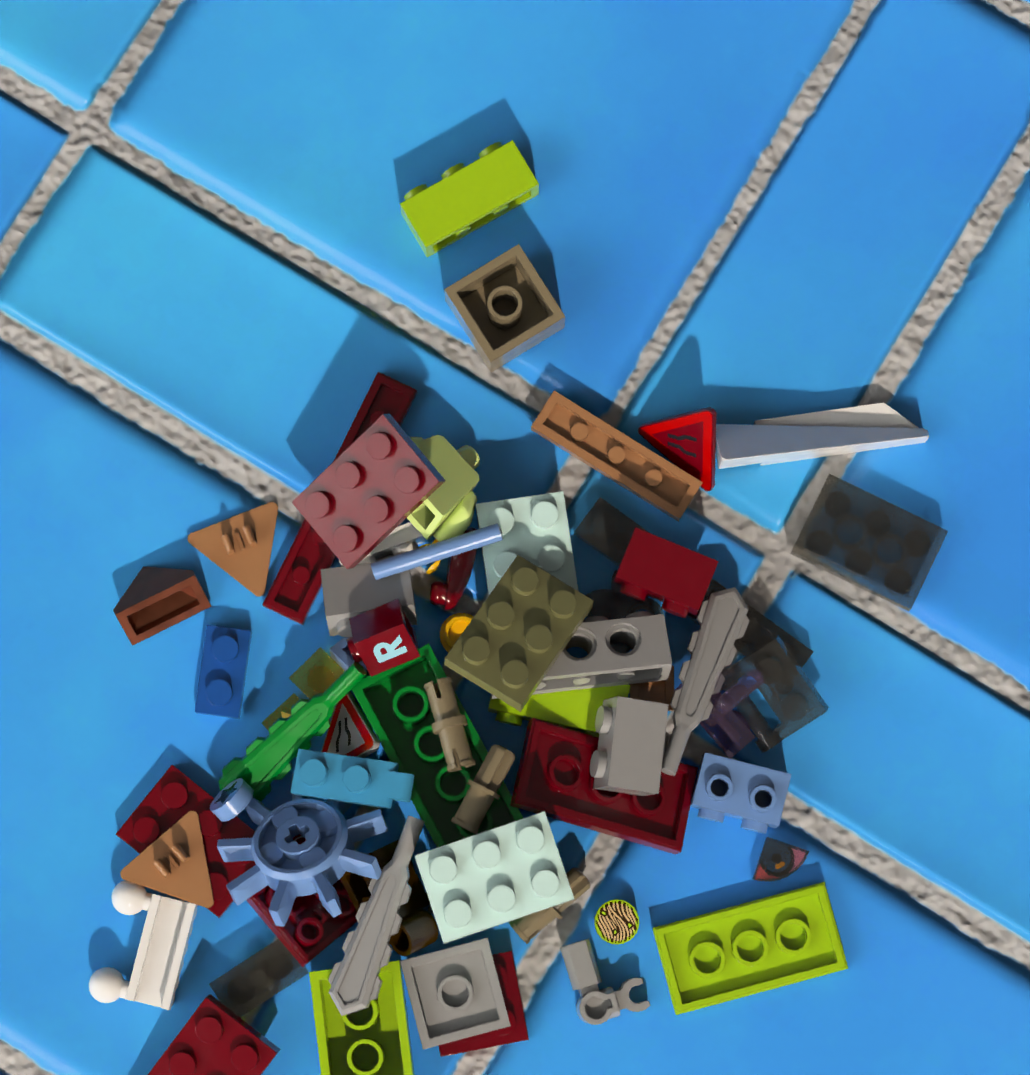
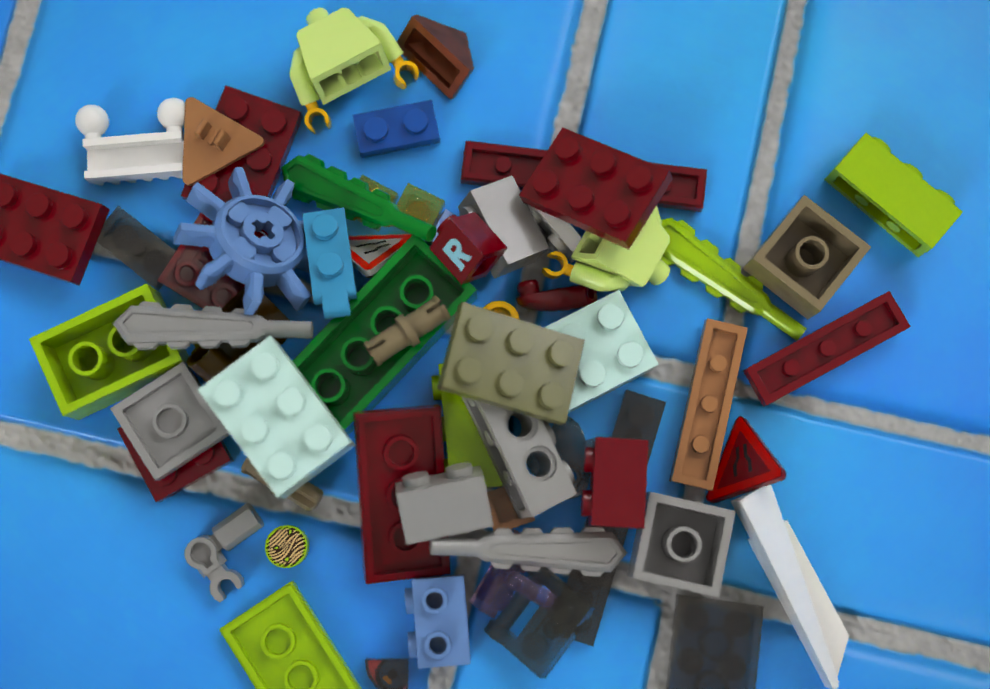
camera: 70 degrees right, 0 degrees up
medium nougat piece [188,502,279,597] -> none
medium blue tile [210,778,254,821] -> none
medium blue bar [371,523,503,580] -> none
dark tan axle [451,744,515,834] -> none
none -> yellowish green torso [289,8,419,134]
none -> light grey brick [627,492,736,598]
none -> lime sword [661,217,806,341]
none -> dark red plate [743,291,911,407]

